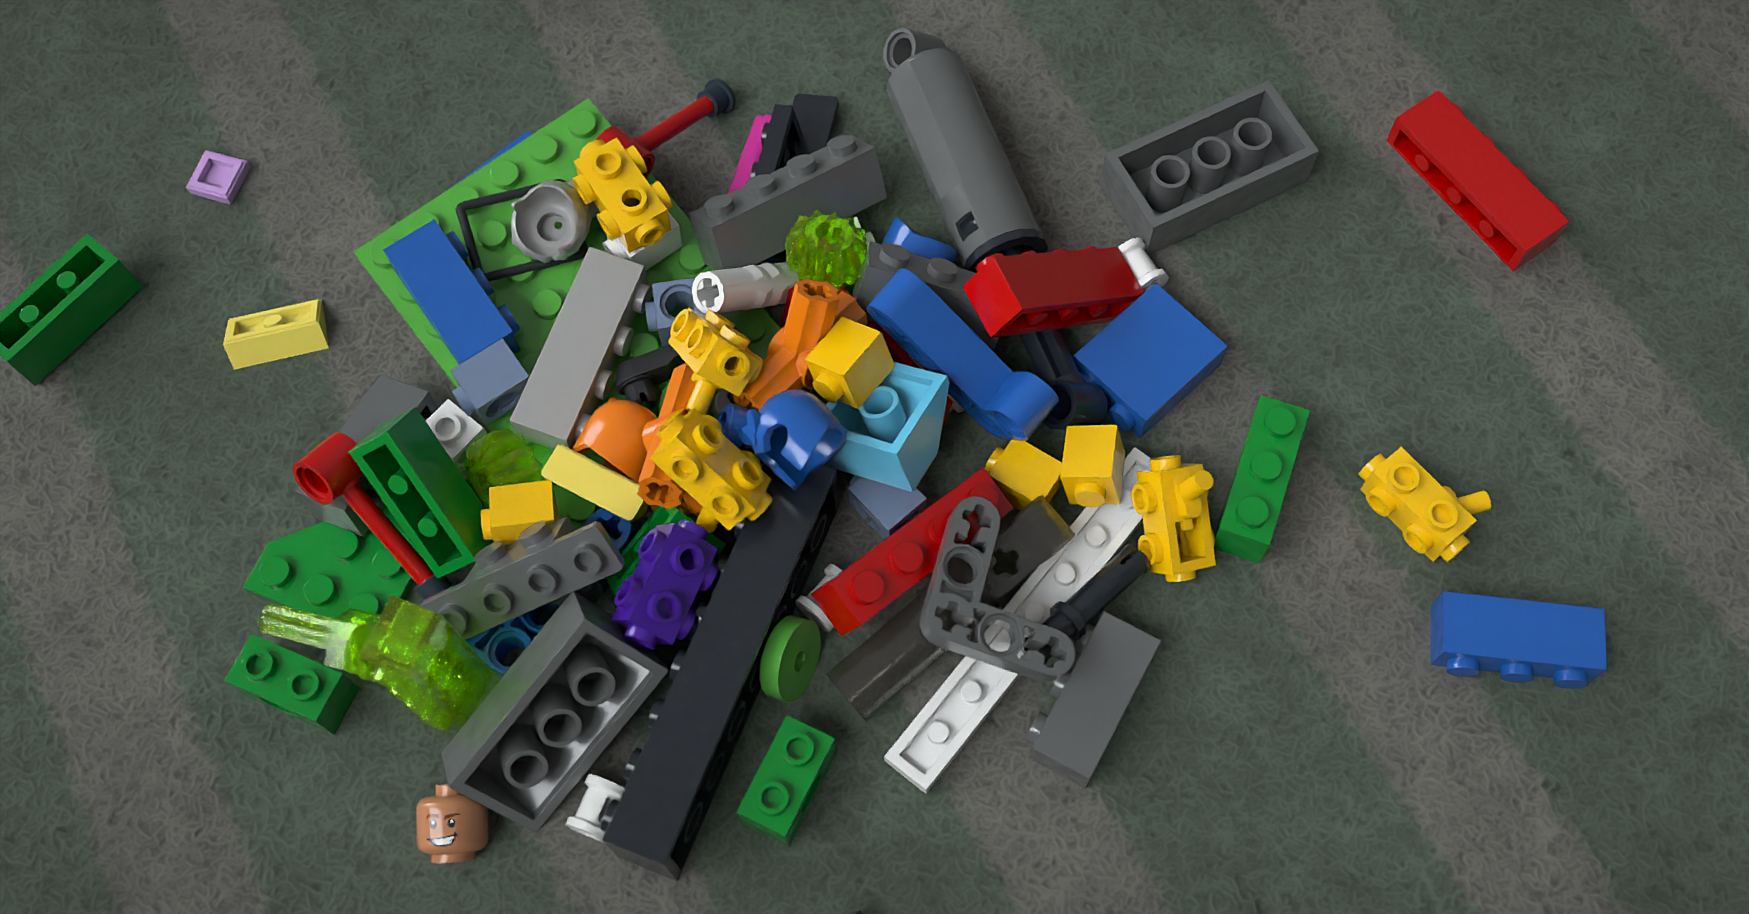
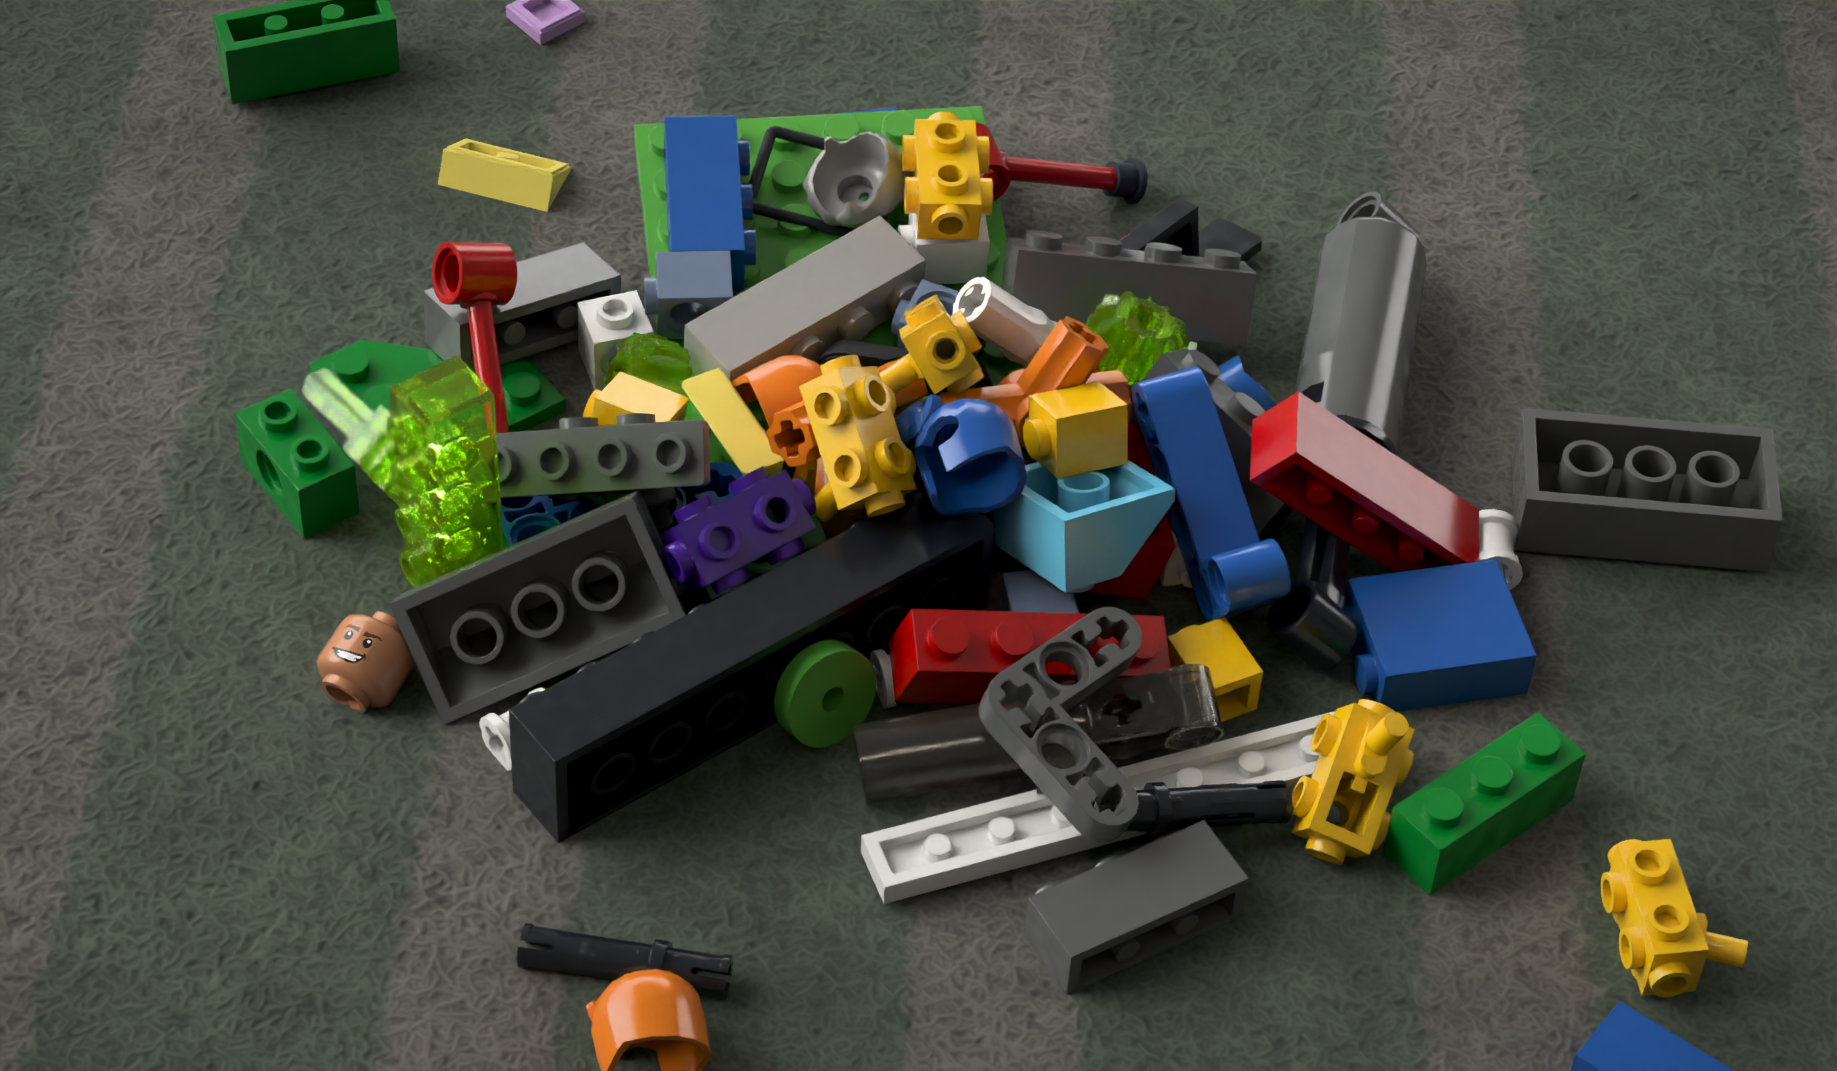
camera: 25 degrees right, 20 degrees down
green brick [349,406,493,579] -> none
green brick [736,715,837,847] -> none
yellow brick [1060,425,1125,508] -> none

